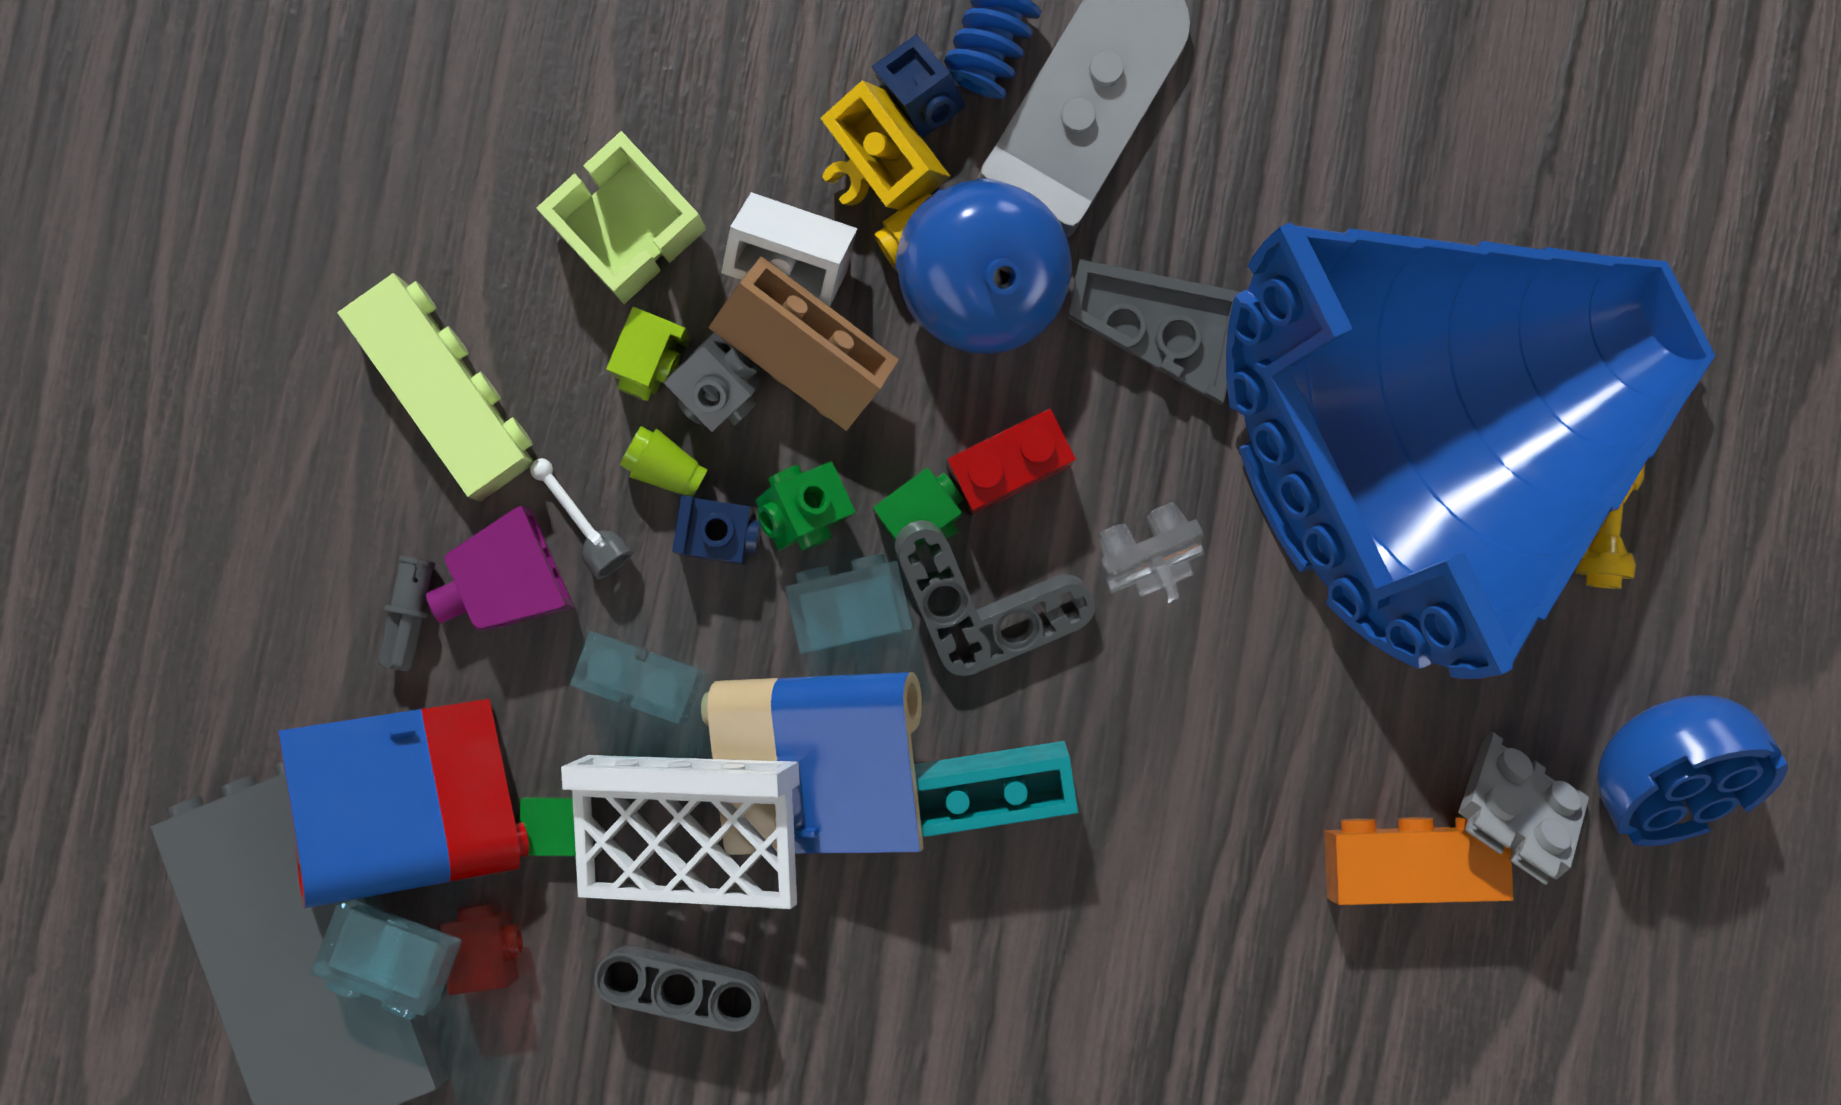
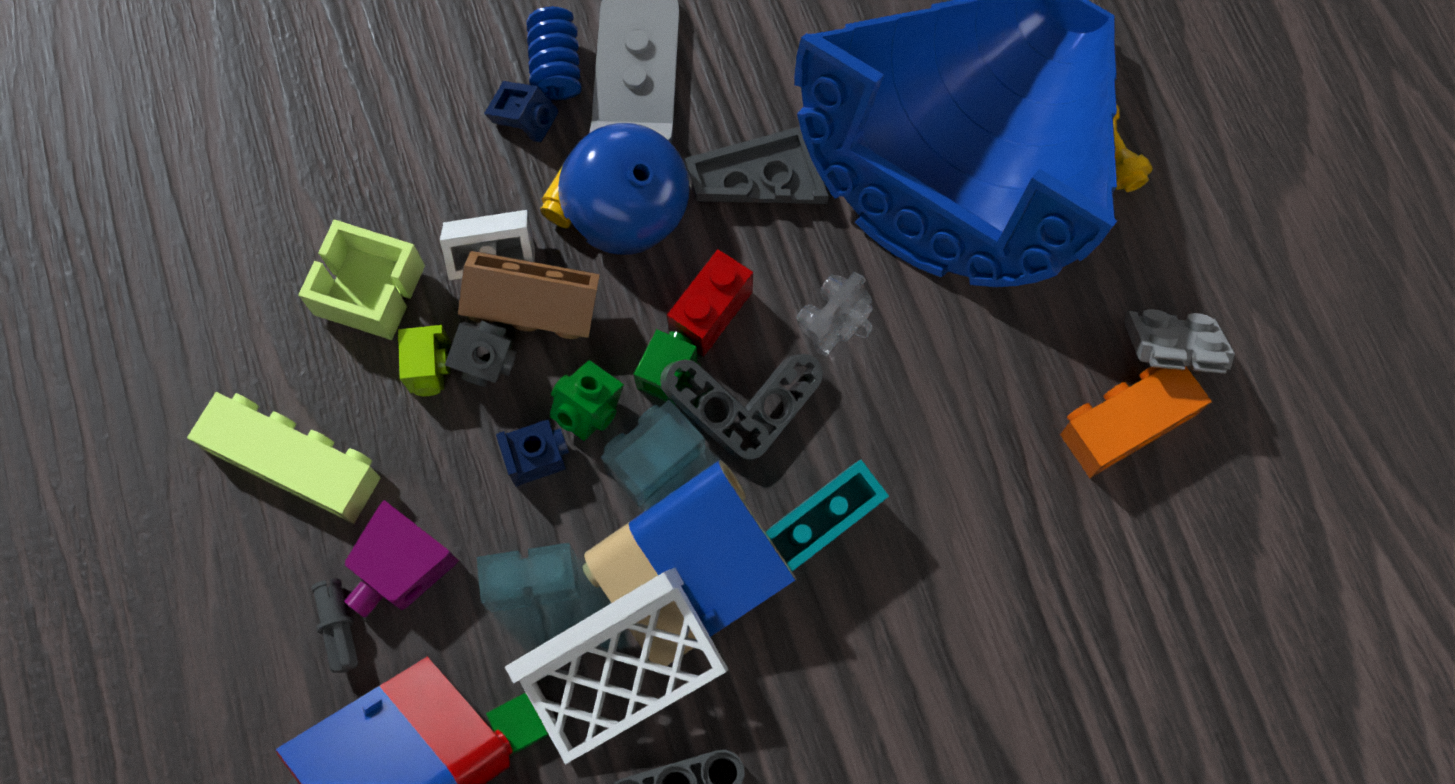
camera: 30 degrees left, 15 degrees down
hinge [530,458,633,580] -> none
lime cone [619,426,708,497] -> none
yellow brick [820,80,950,210] -> none
blue cylinder [1597,695,1788,846] -> none

